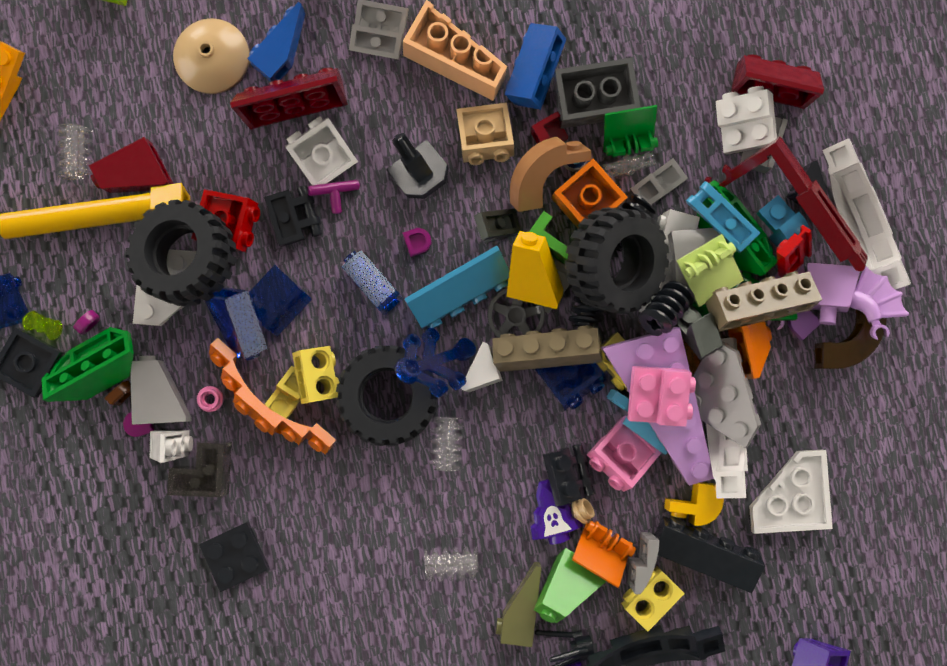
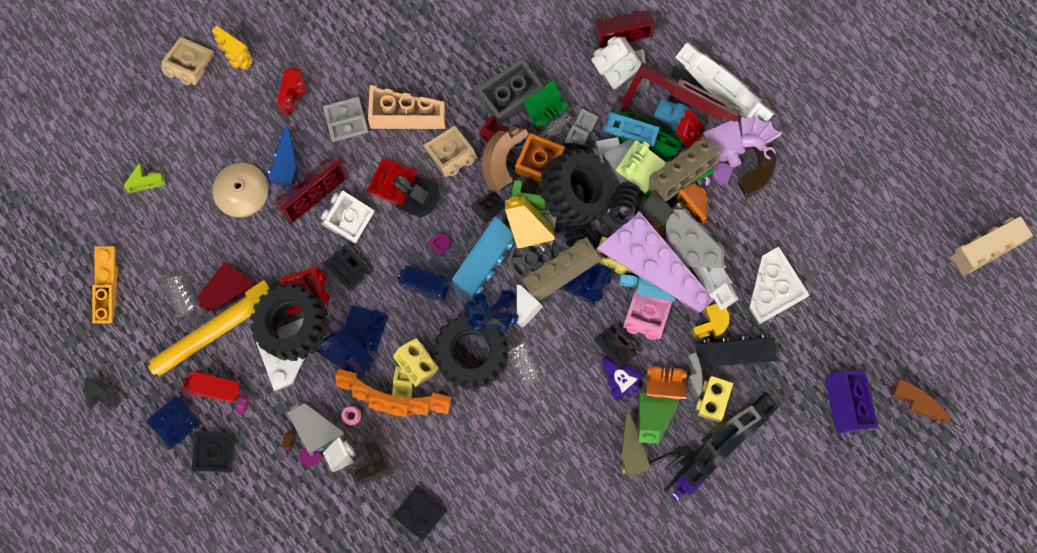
camera: 20 degrees left, 10 degrees down
clear neon green piece [22,310,63,340] -> none
green wedge [42,327,134,402] -> none
magenta piece [308,180,360,214] -> none
clear piece [424,546,478,582] -> none
blue brick [505,23,566,110] -> none
tan plate [571,498,595,524] -> none
bright pink plate [627,366,696,426] -> none
none -> red slope [181,371,240,403]
none -> red slope [366,159,418,205]

